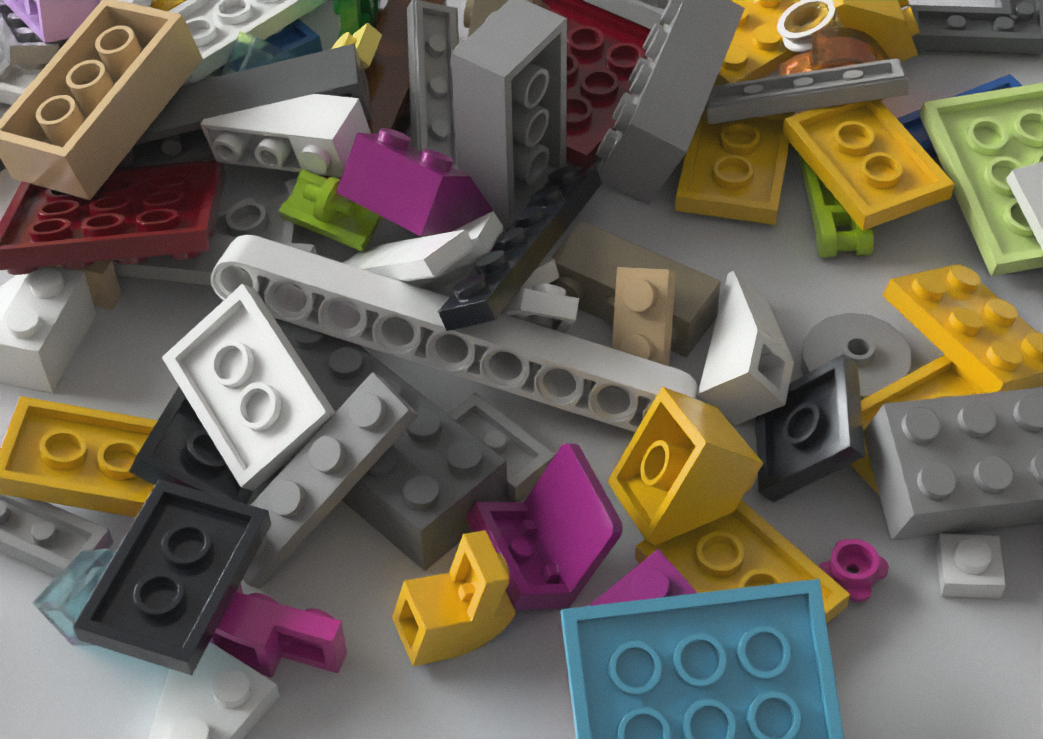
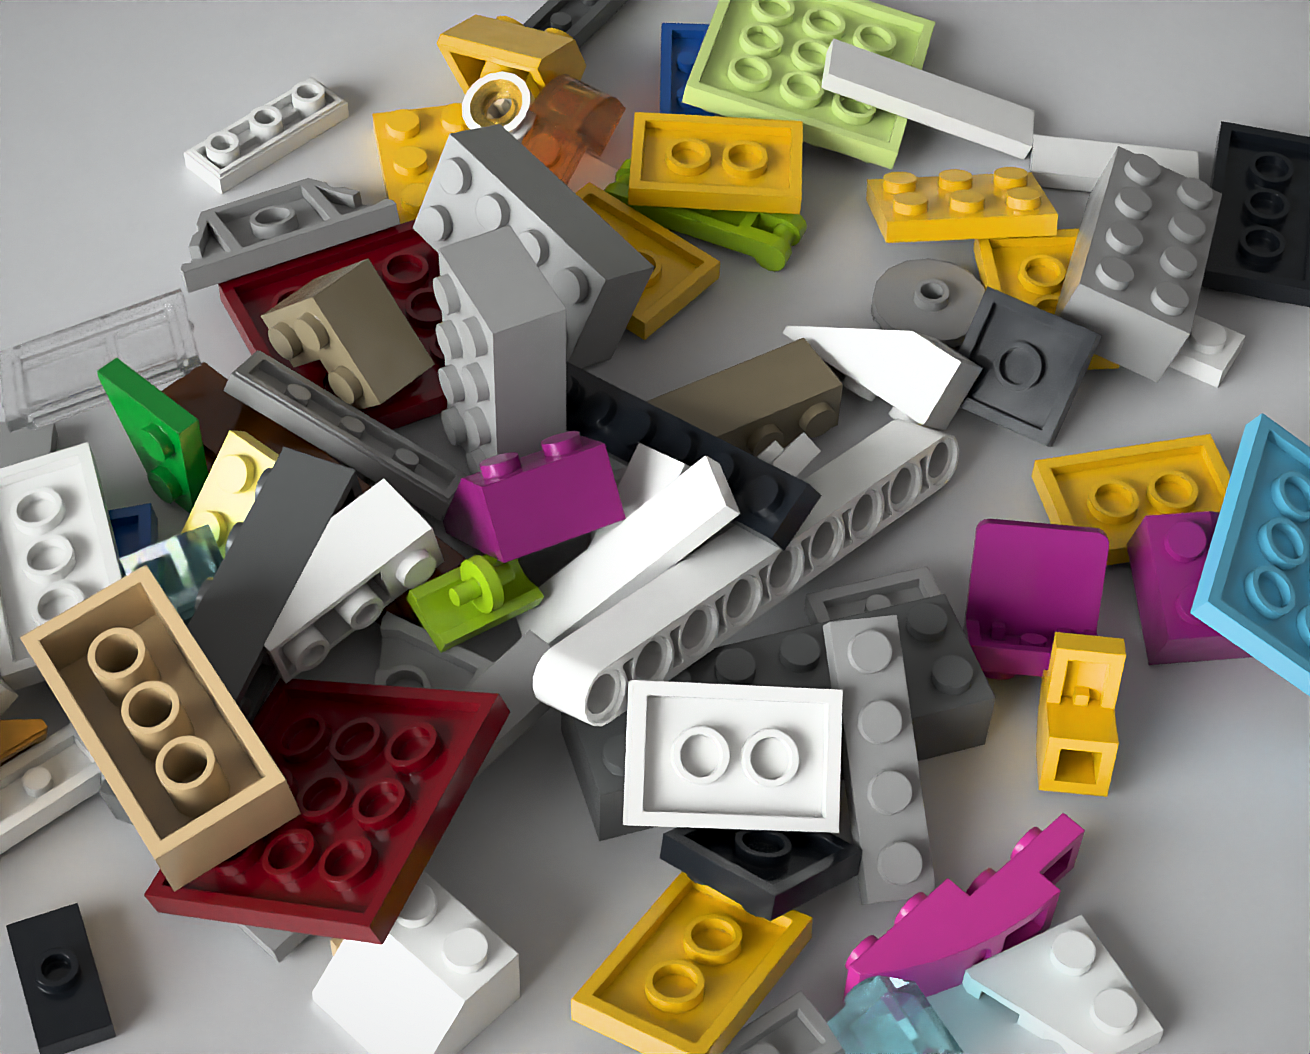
camera: 65 degrees left, 0 degrees up
black plate [72,479,271,675] -> none
yellow slope [607,386,763,545] -> none
tan plate [612,267,676,366] -> none
light grey tile [705,58,909,124] -> none
dark pink plate [818,539,889,603] -> none

